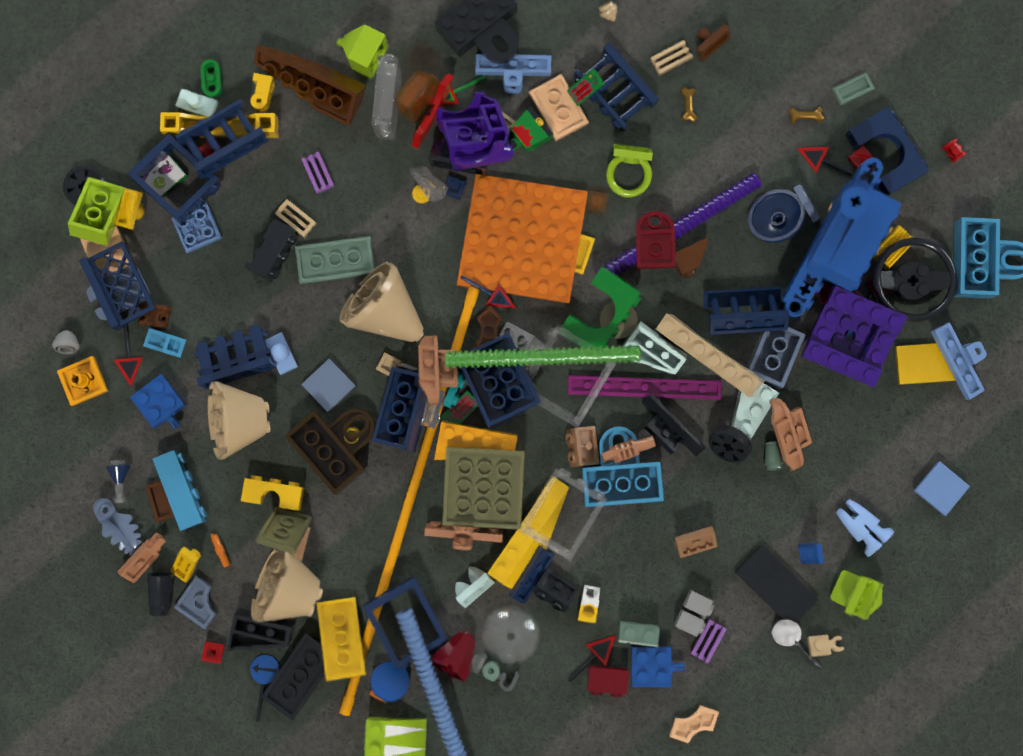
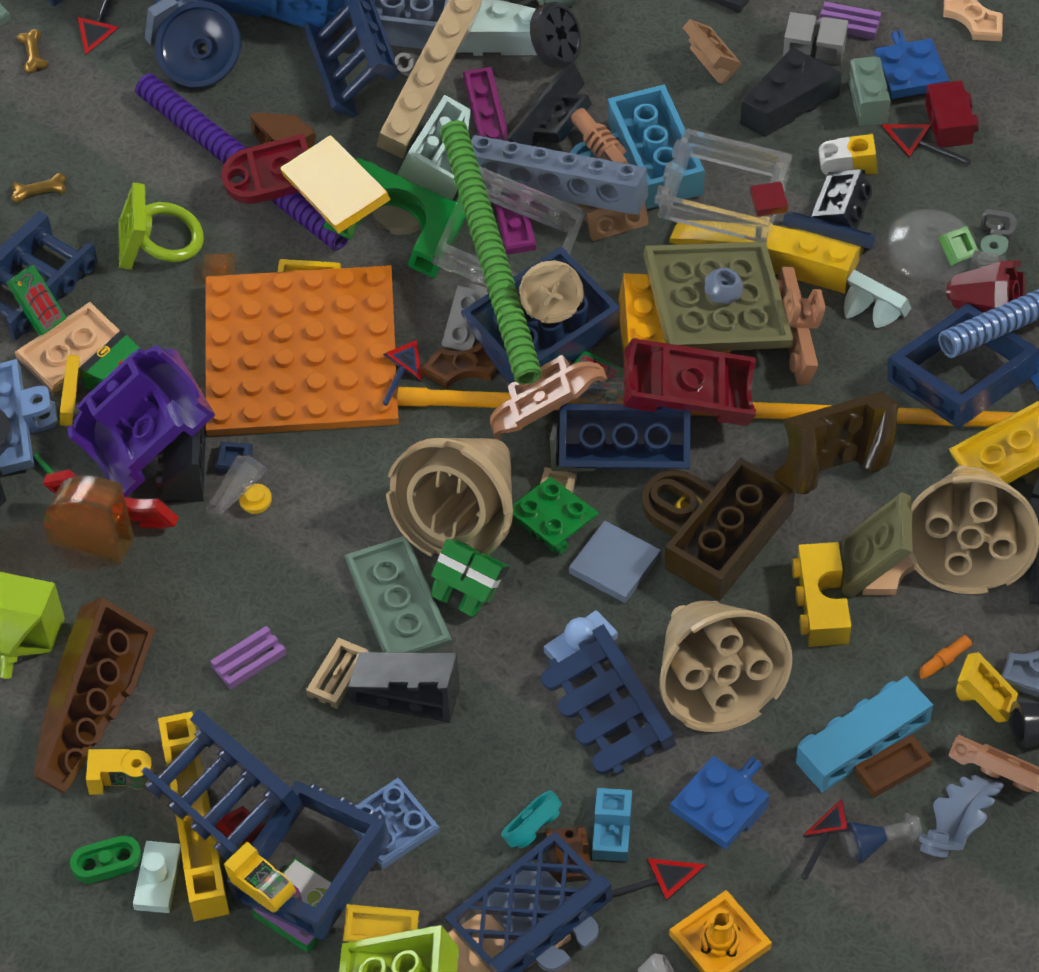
camera: 105 degrees left, 30 degrees down
clear window [372,54,403,141] -> none
none -> yellow tile [59,354,80,426]
none -> yellow leg [224,842,296,913]
none -> tile [280,135,391,233]
none -> light grey pin [395,52,419,76]
none -> green hips [431,538,510,617]
none -> sand blue brick [471,135,648,215]
none -> teal plate [501,791,562,848]
none -> green hinge [512,477,599,554]
none -> tan tile [519,260,584,324]
none -> dark red piece [624,338,756,426]
none -> sand blue plate [705,268,743,304]
none -> black wedge [740,47,842,137]
none -> dark red tile [750,181,788,217]
none -> dark brown piece [774,391,899,495]
none -> piece [801,799,849,880]
none -> bright green tile [938,226,980,266]

